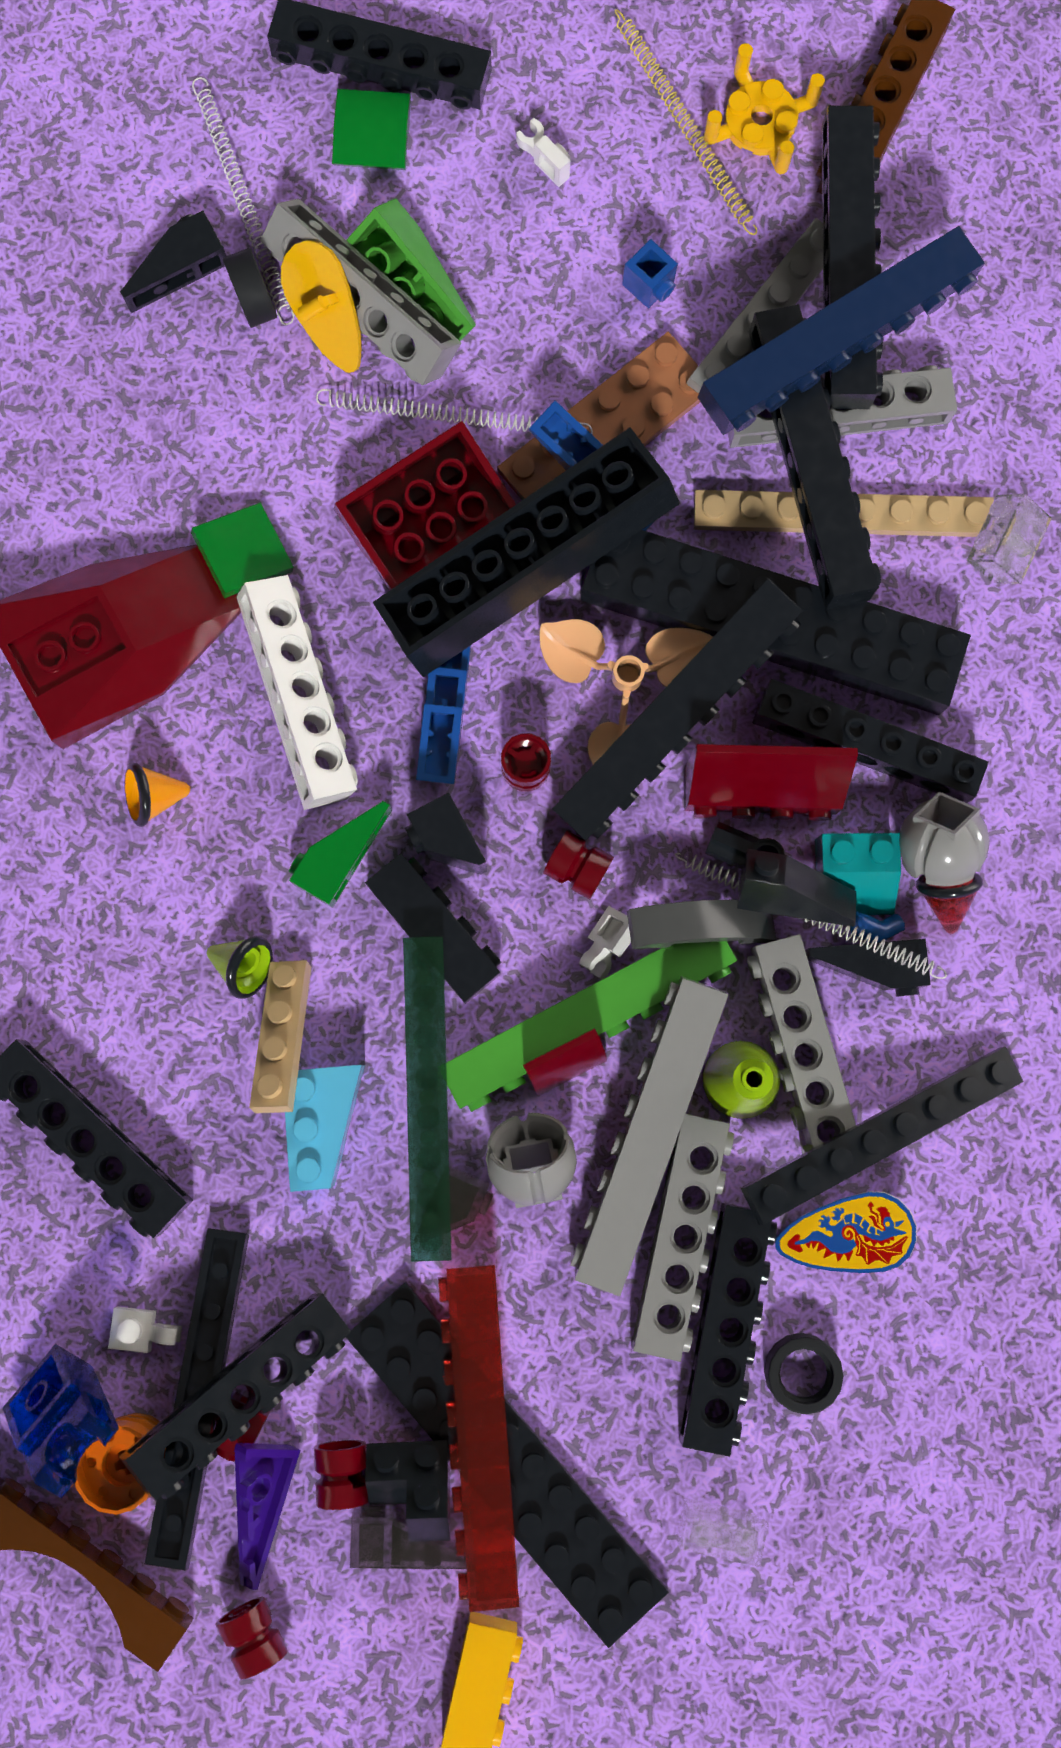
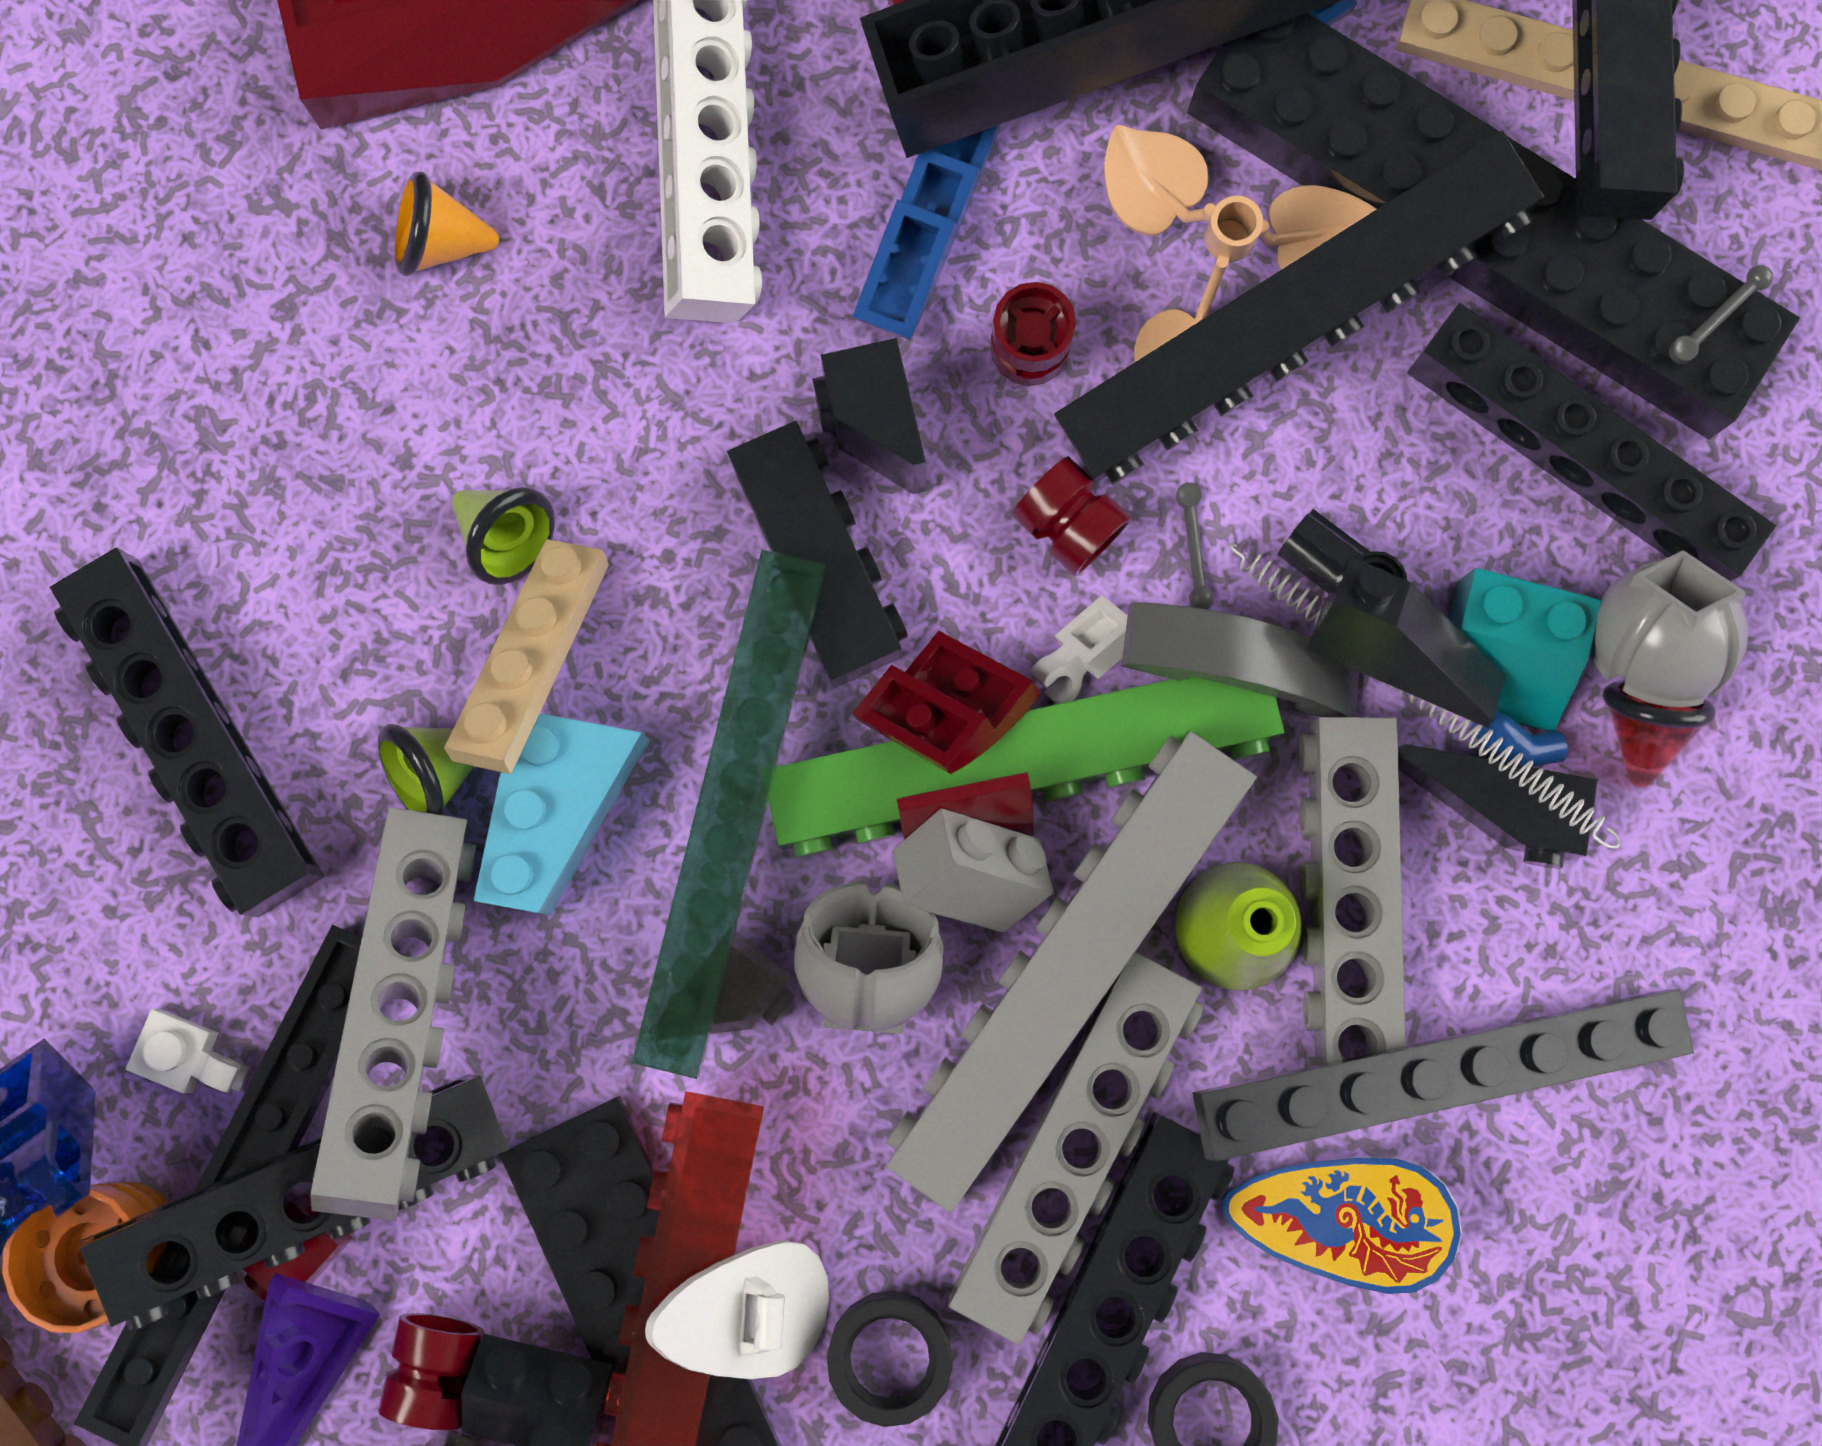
camera: 20 degrees right, 0 degrees up
green slope [289,801,392,908] -> none
dark red slope [684,744,858,821] -> none
none -> light grey brick [310,807,477,1221]
none -> lime hat [378,724,474,815]
none -> white shield [645,1240,829,1379]
none -> black tyre [827,1291,953,1427]
none -> dark red slope [852,630,1041,774]
none -> light grey brick [892,808,1054,933]
none -> dark grey hinge [1176,482,1214,610]
none -> dark grey hinge [1669,265,1773,364]

